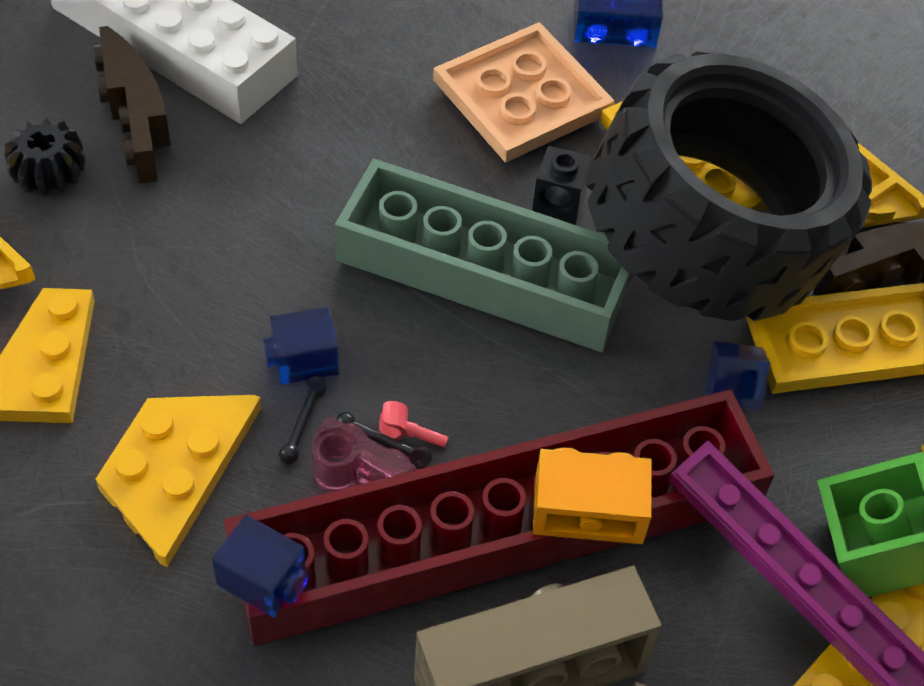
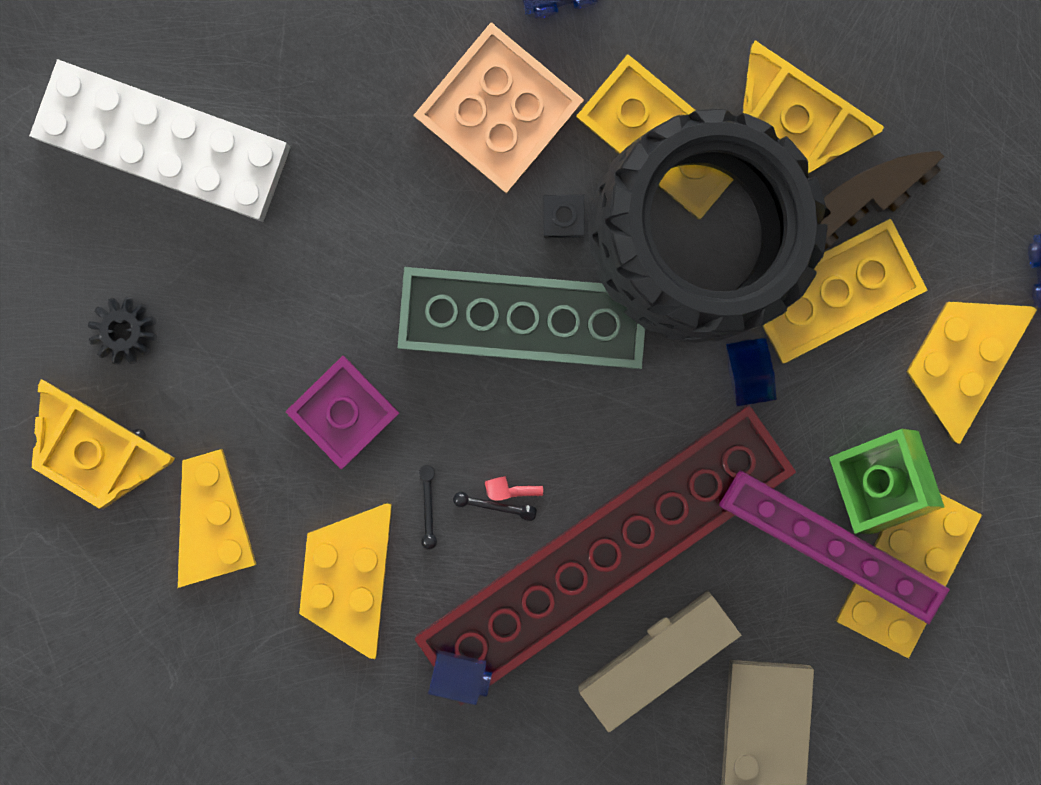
camera: 10 degrees left, 35 degrees up
dark brown slope [93,26,171,183] -> none
clear blue brick [263,307,339,385] -> none
clear pink plate [311,415,416,492] -> none
light orange brick [533,448,651,544] -> none
none -> magenta plate [285,356,400,470]

